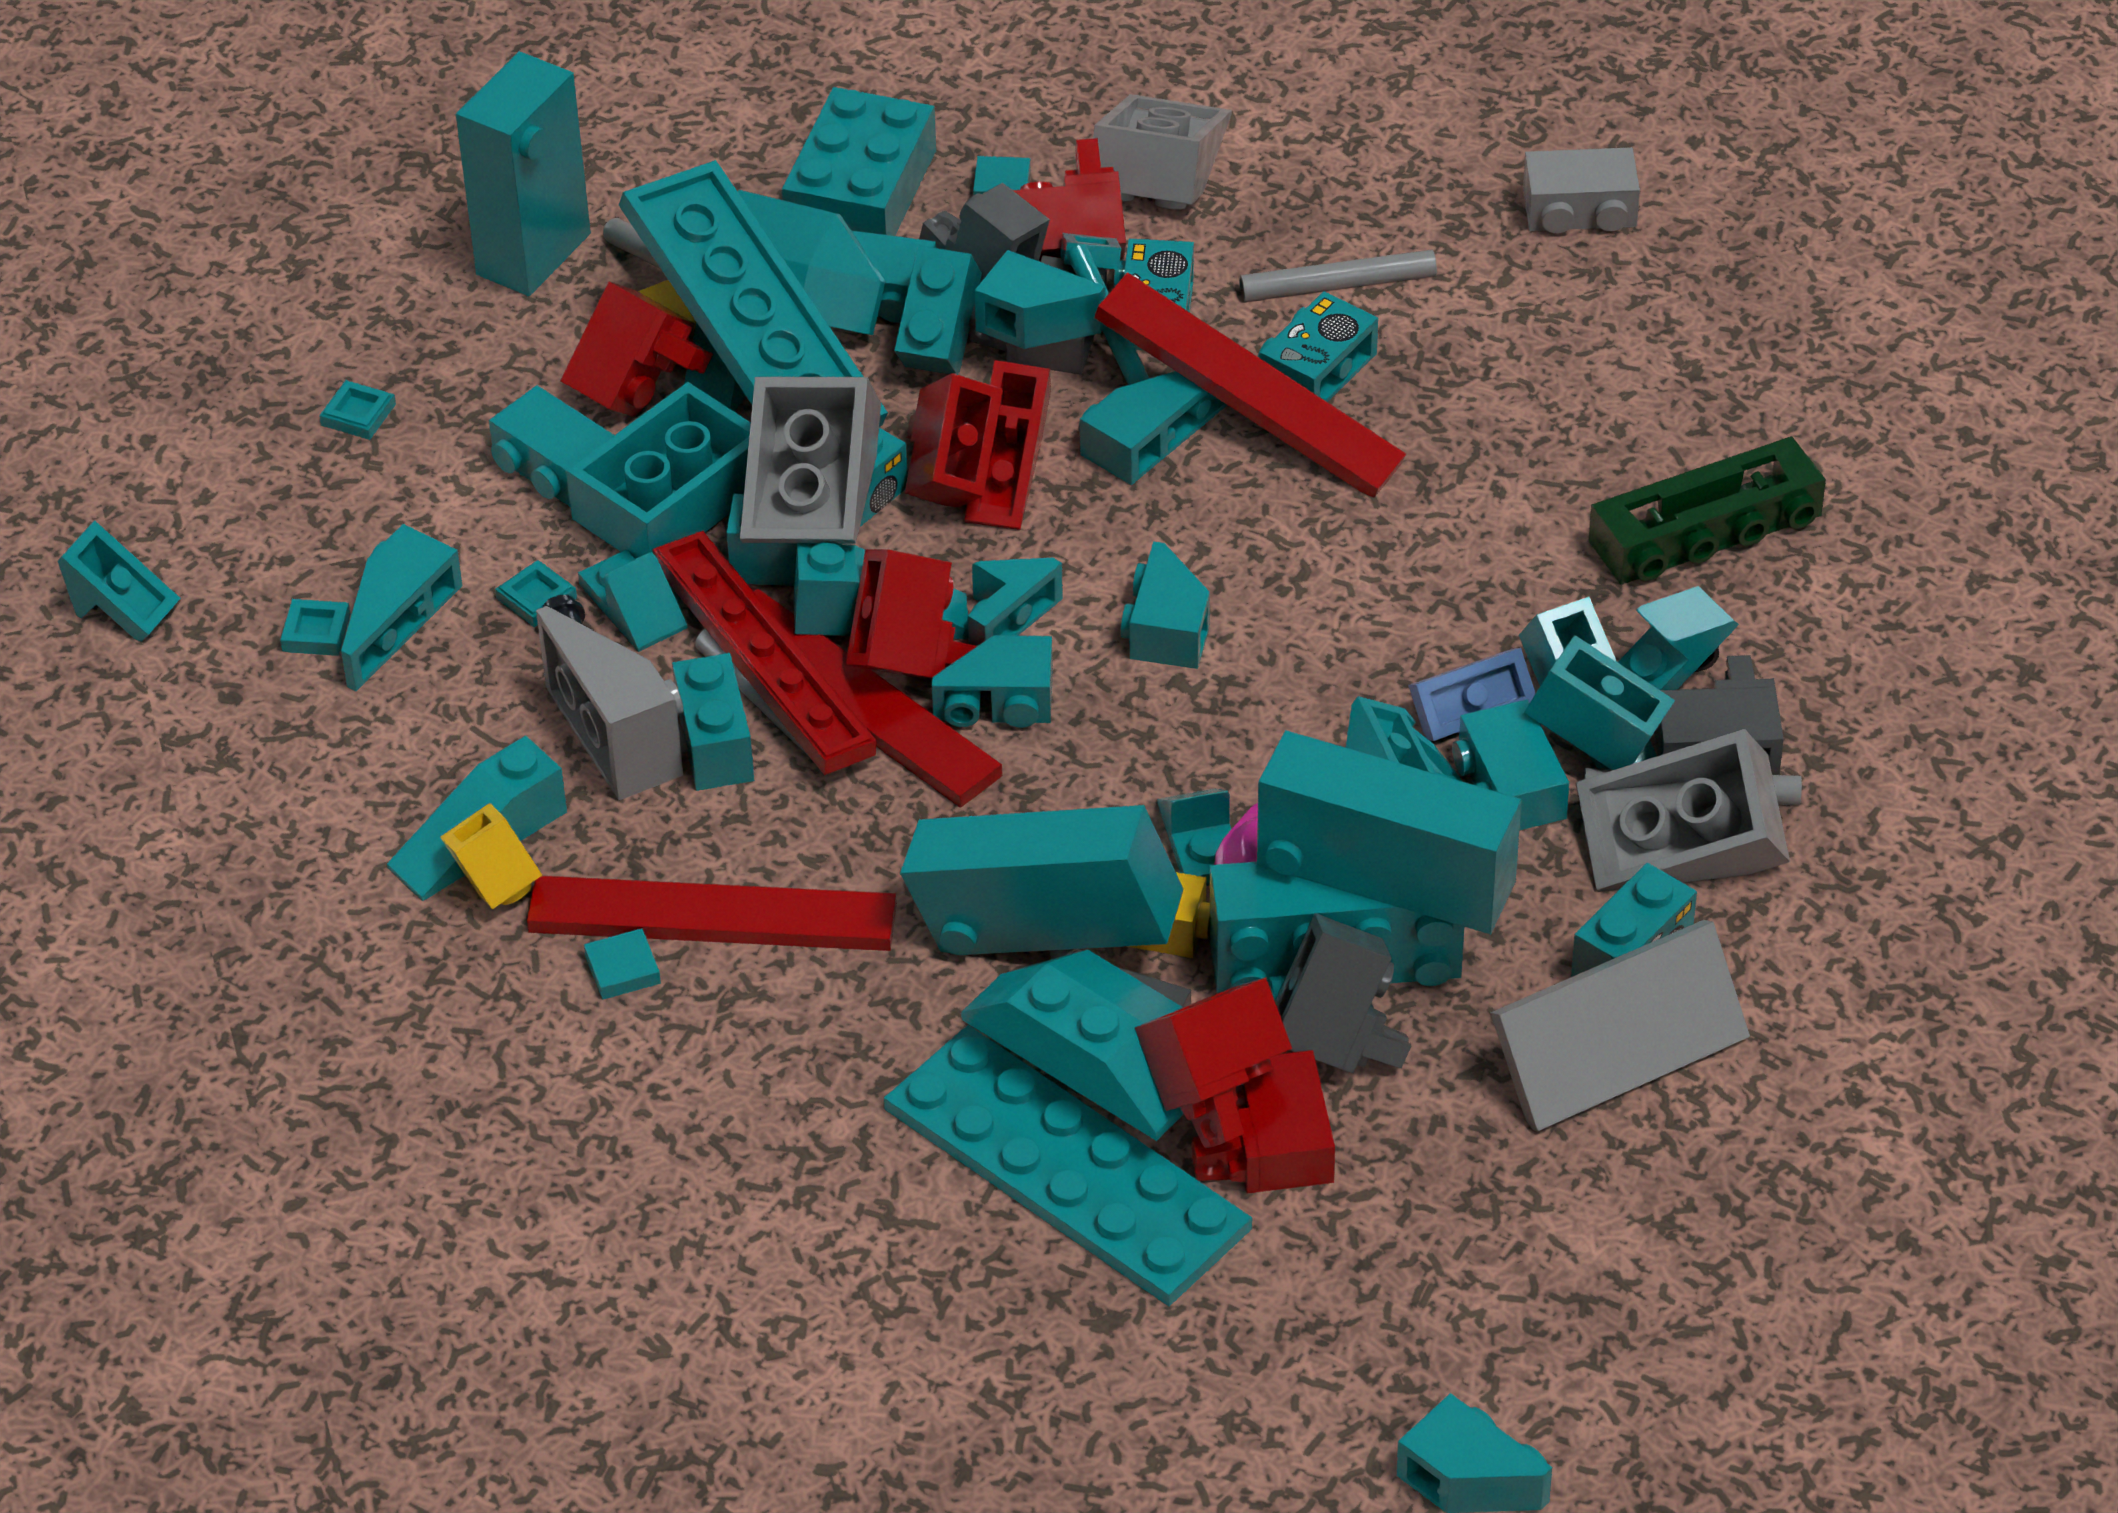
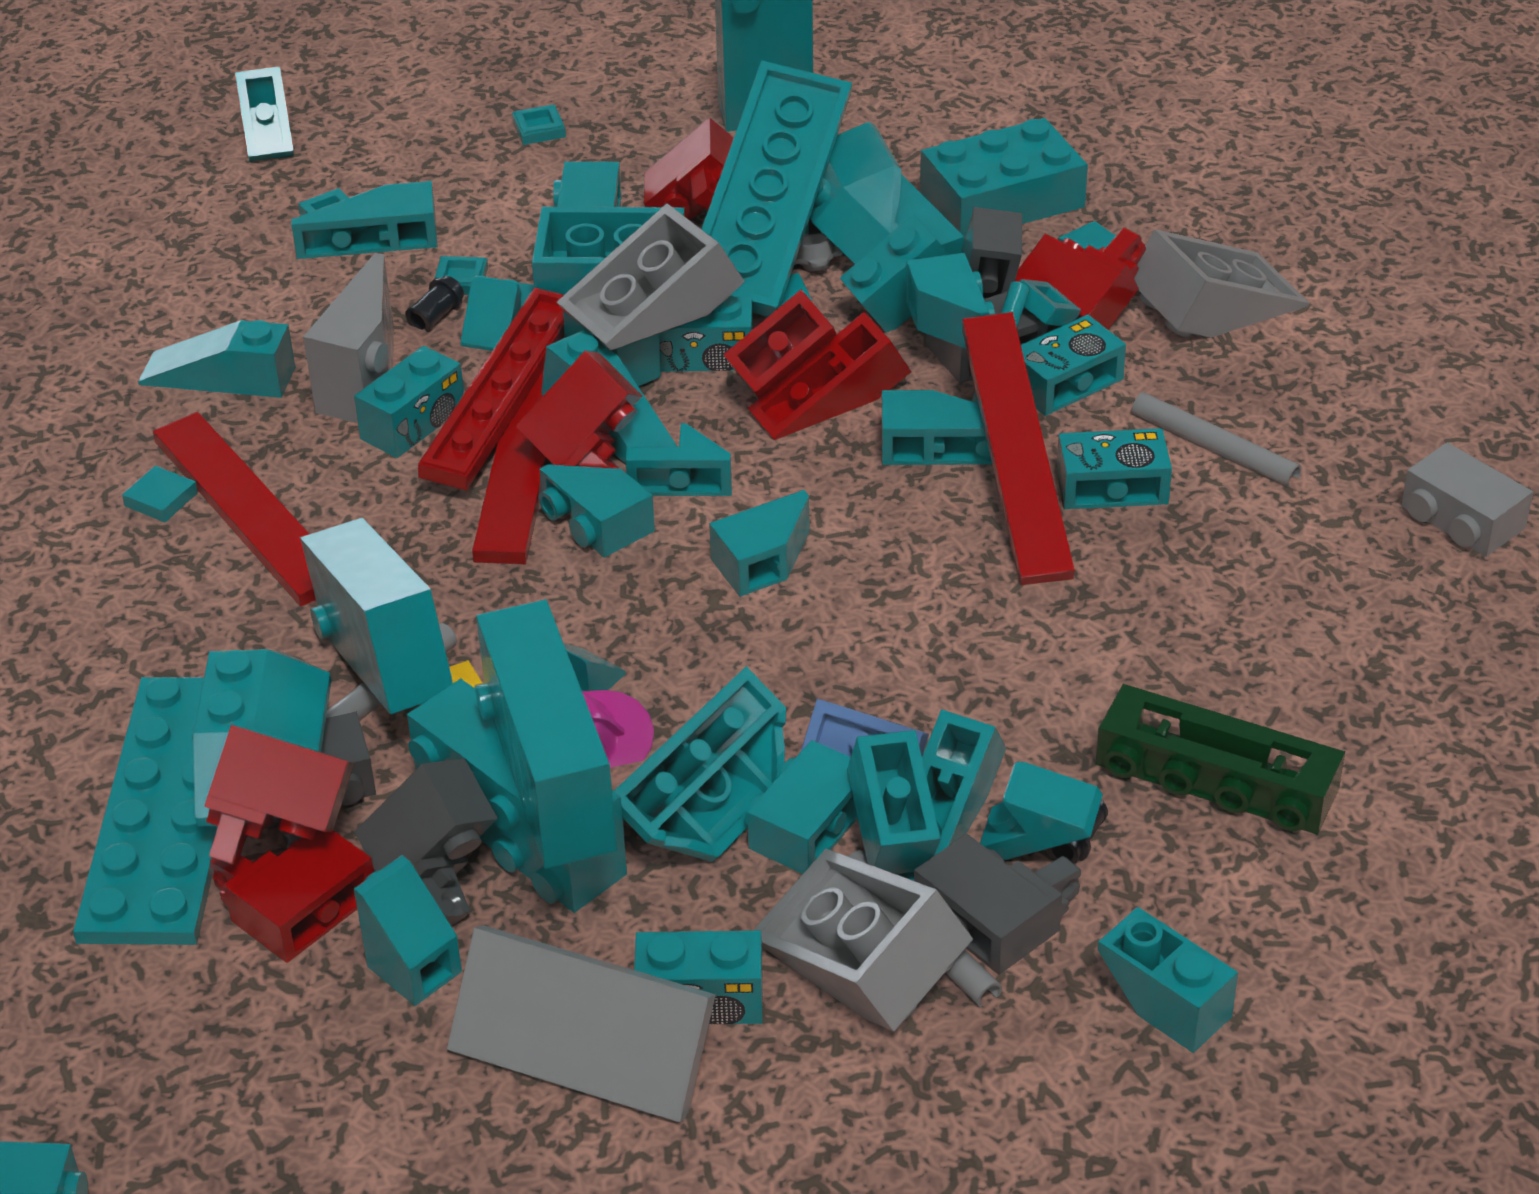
camera: 50 degrees right, 5 degrees down
yellow brick [440,803,542,910] -> none
none -> teal slope [354,855,462,1006]
none -> teal slope [1097,907,1238,1053]

